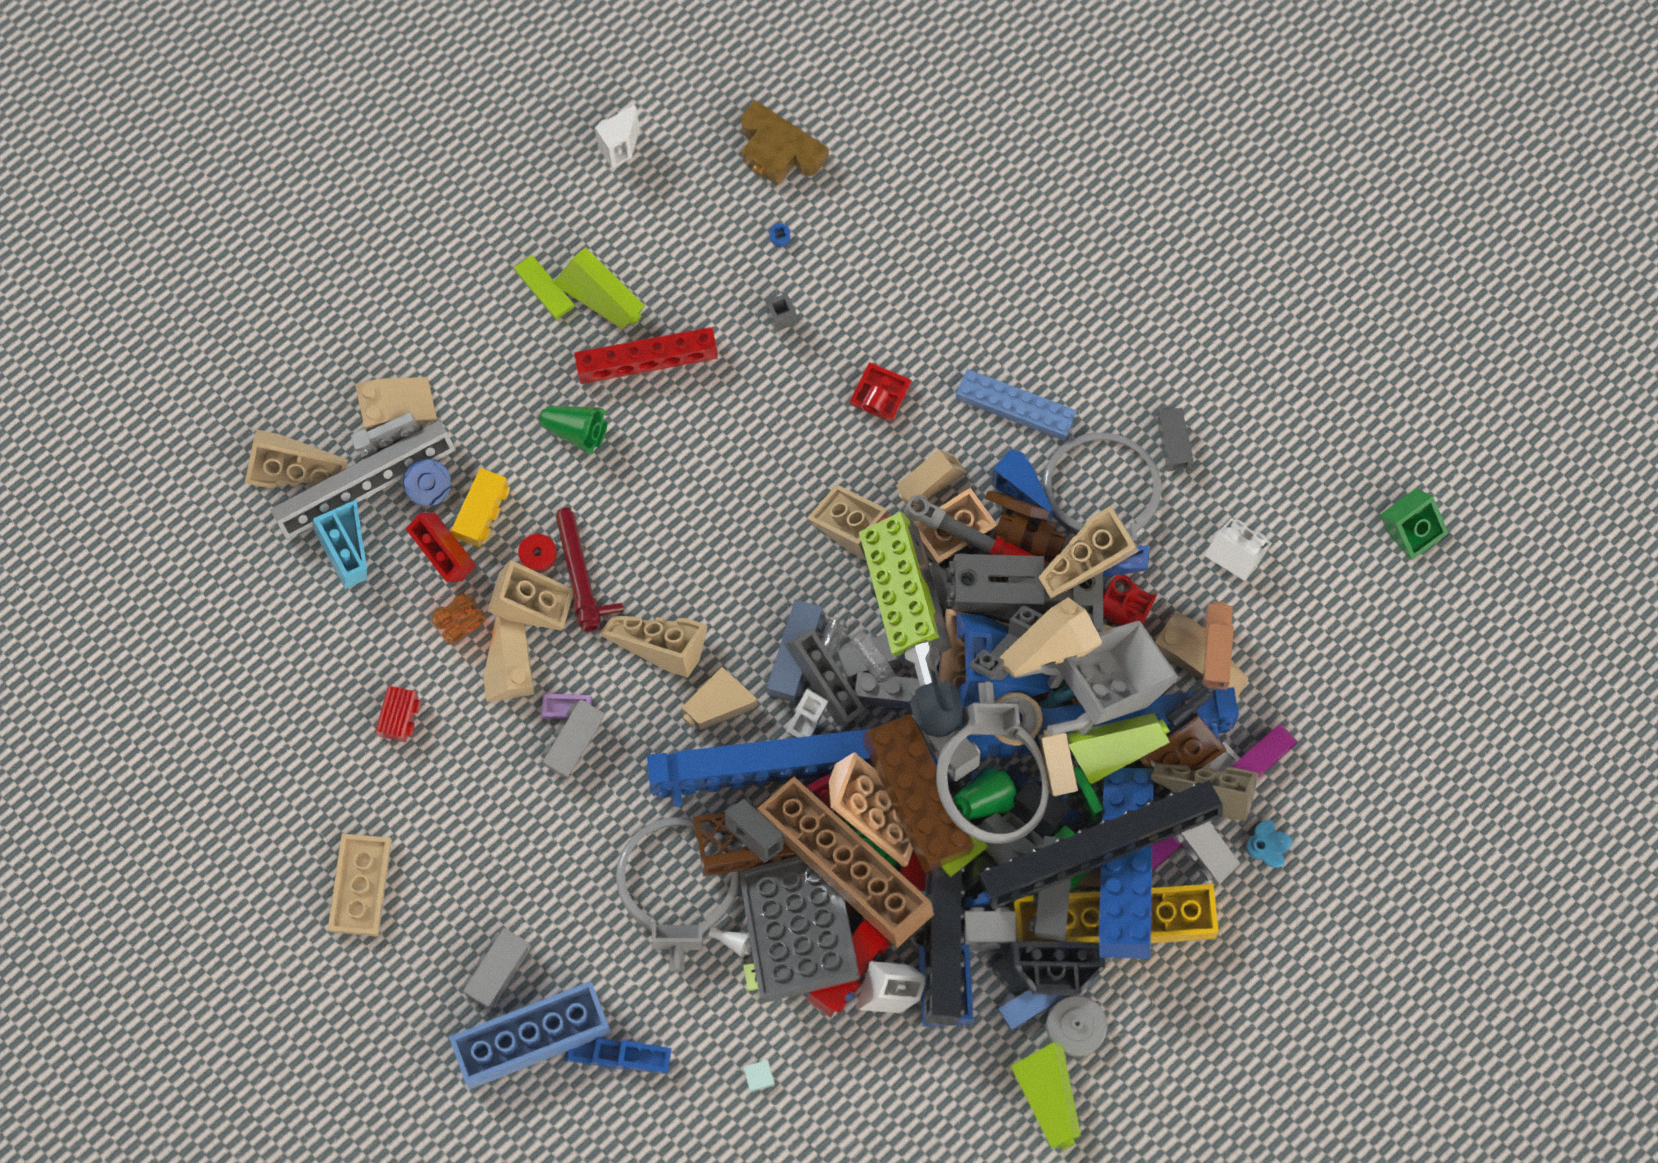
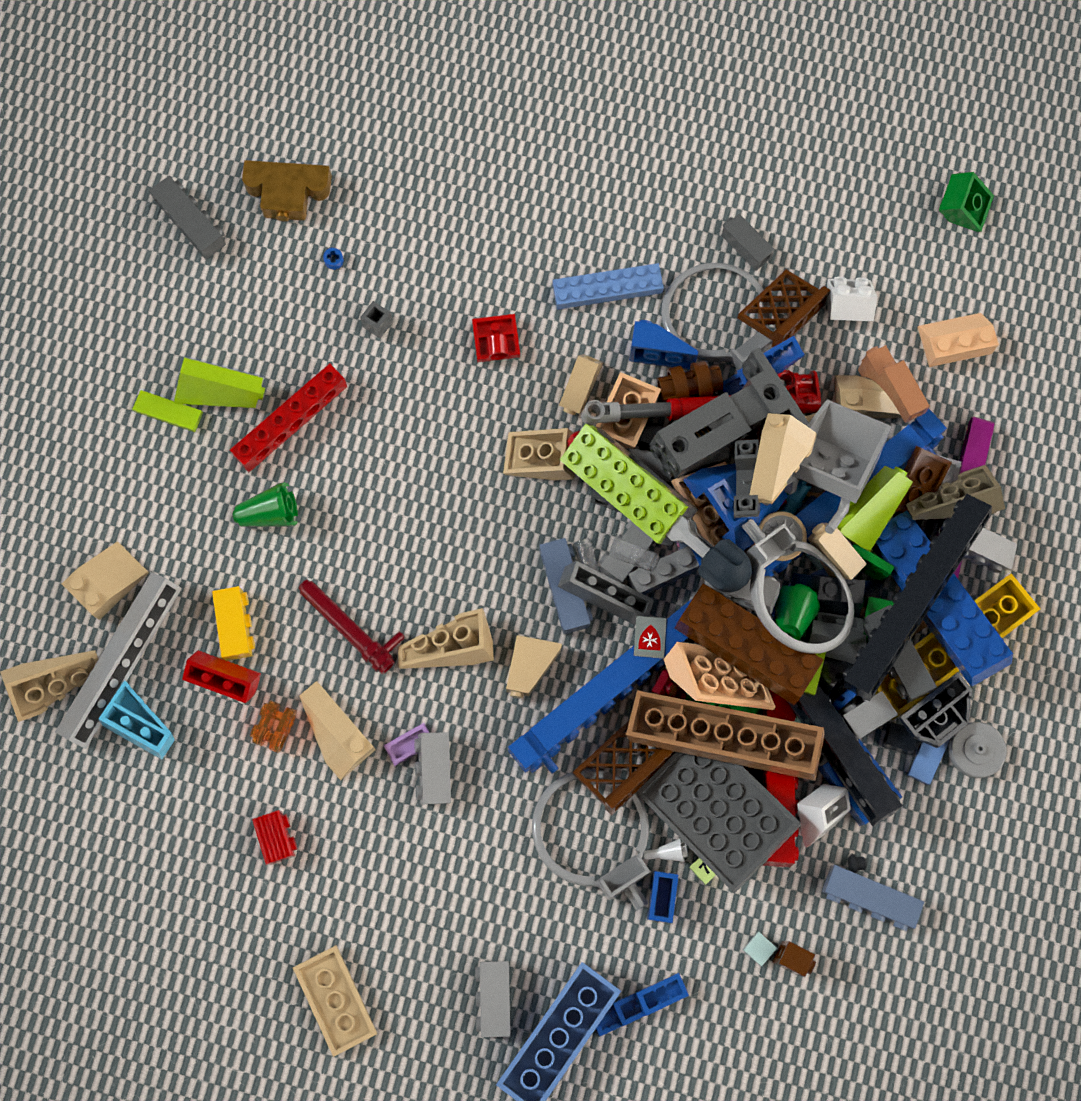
camera: 35 degrees left, 5 degrees up
light grey plate [351,413,421,459] -> none
tile [403,459,451,506] -> none
tan slope [488,560,573,631] -> none
red piece [518,534,557,573] -> none
white slope [595,105,639,169] -> none
dark grey brick [725,799,783,863] -> none
white slope [786,689,829,737] -> none
reddish brown tile [985,490,1049,520] -> none
lime slope [1011,1042,1081,1151] -> none
tan wedge [1039,506,1139,599] -> none
black pin [1165,685,1213,728] -> none
dark azure plate [1246,820,1293,868] -> none
none -> dark grey brick [149,175,226,260]
none -> light grey sticker [634,616,666,658]
none -> blue brick [647,871,679,923]
none -> reddish brown fence [737,269,831,347]
none -> reddish brown brick [772,941,816,977]
none -> sand blue brick [821,865,924,932]
none -> black piece [848,853,867,873]
none -> light nougat slope [918,313,999,367]

